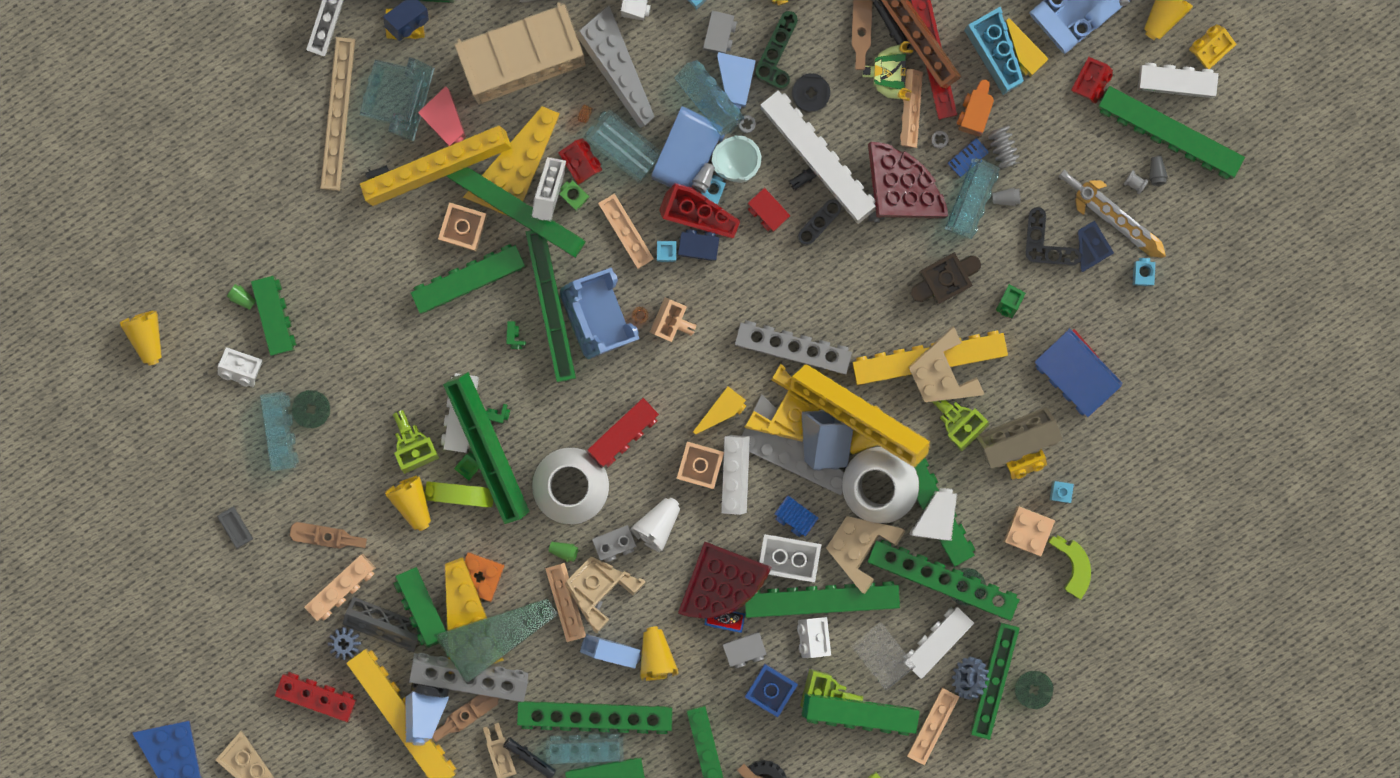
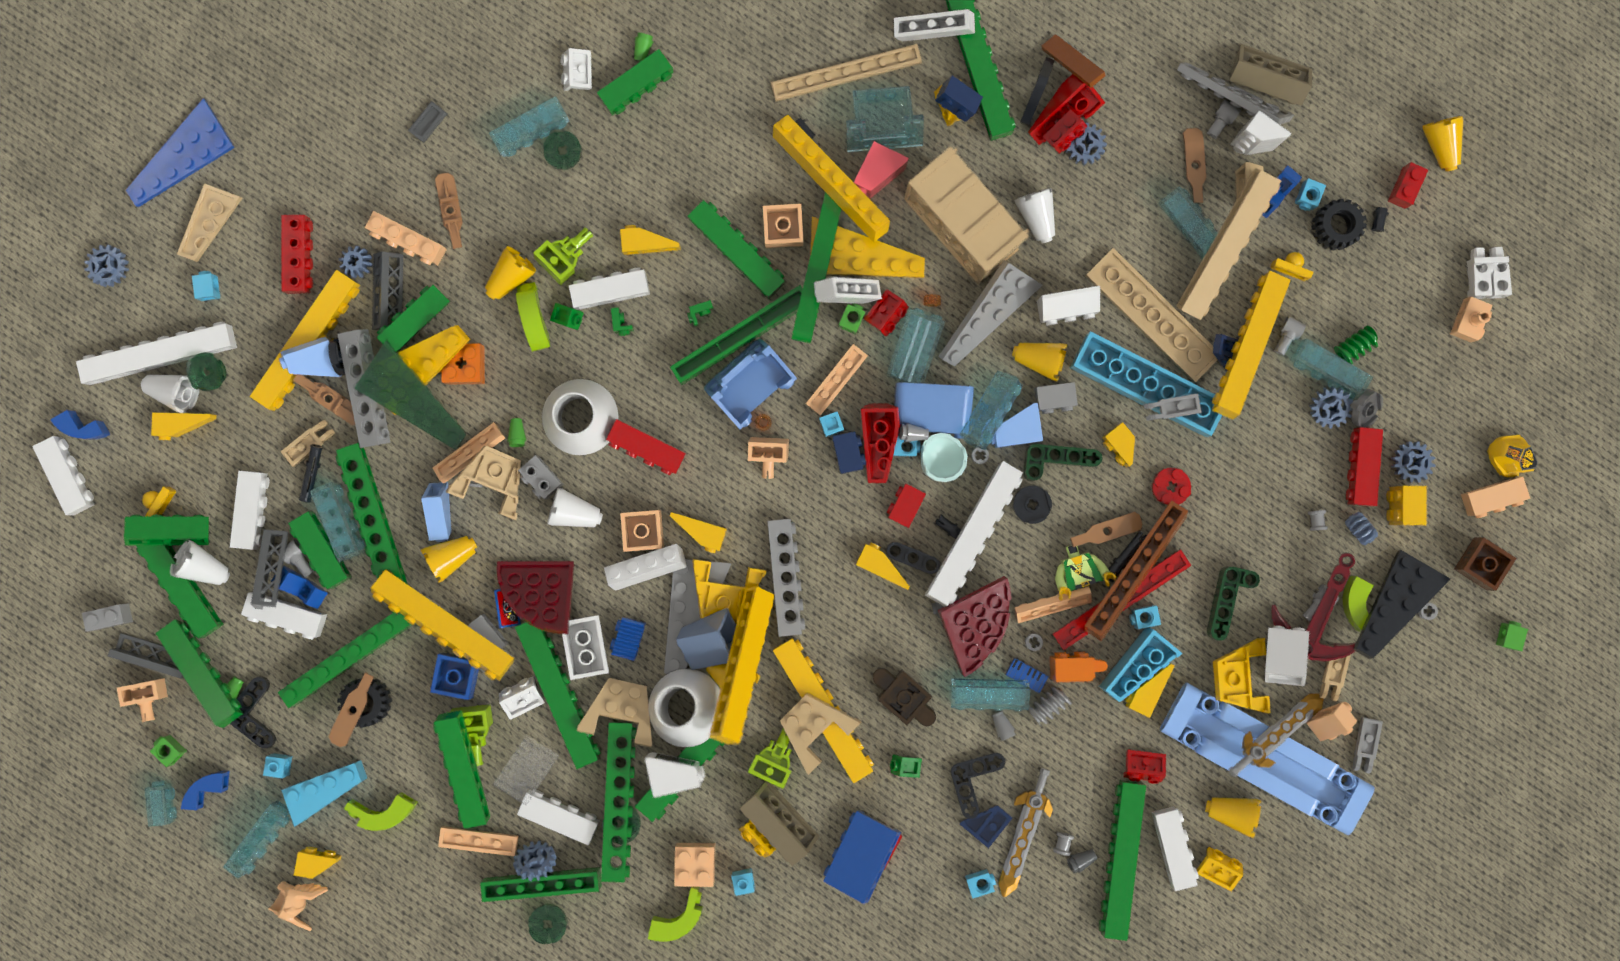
camera: 80 degrees right, 0 degrees up
green brick [443,372,530,524] -> none
none -> yellow brick [371,569,514,681]
none -> yellow slope [620,225,681,255]
none -> yellow slope [855,542,910,590]
none -> yellow cone [1012,343,1067,381]
none -> medium azure brick [1129,605,1161,629]

